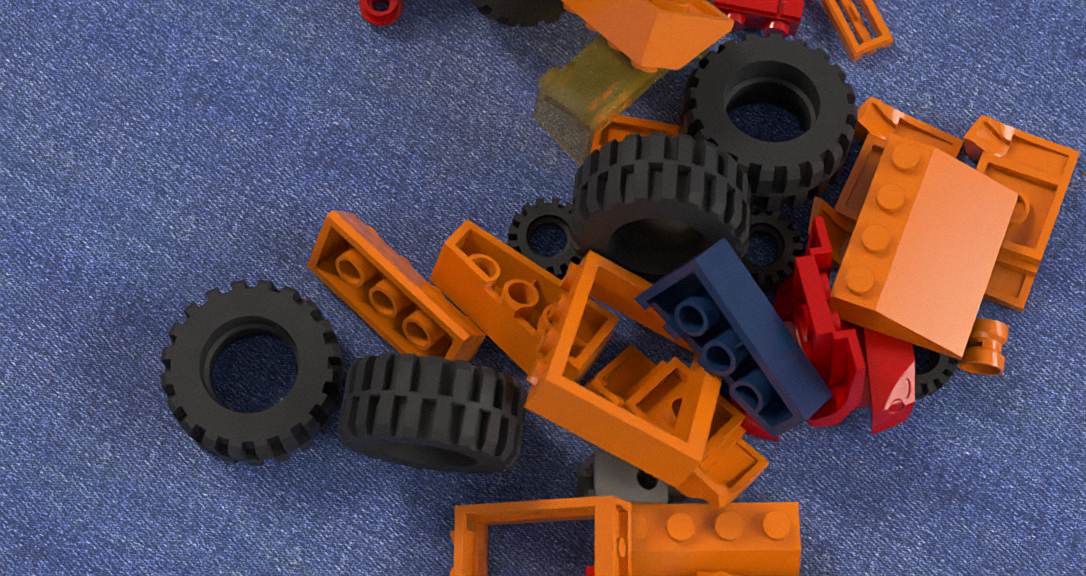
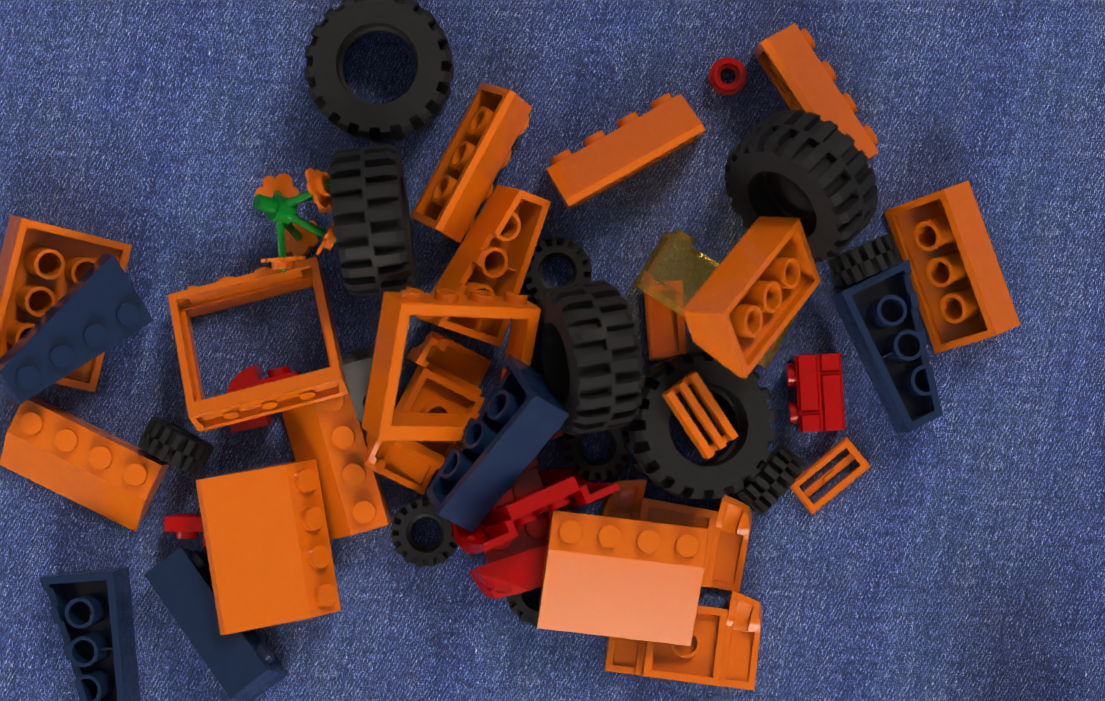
camera: 75 degrees right, 15 degrees up
orange wheel [957,318,1009,375] -> none
none -> plant [253,168,337,273]
none -> black tyre [391,497,458,567]
none -> orange slope [546,93,706,211]
none -> orange tile [661,372,738,459]
none -> black tyre [737,443,806,515]

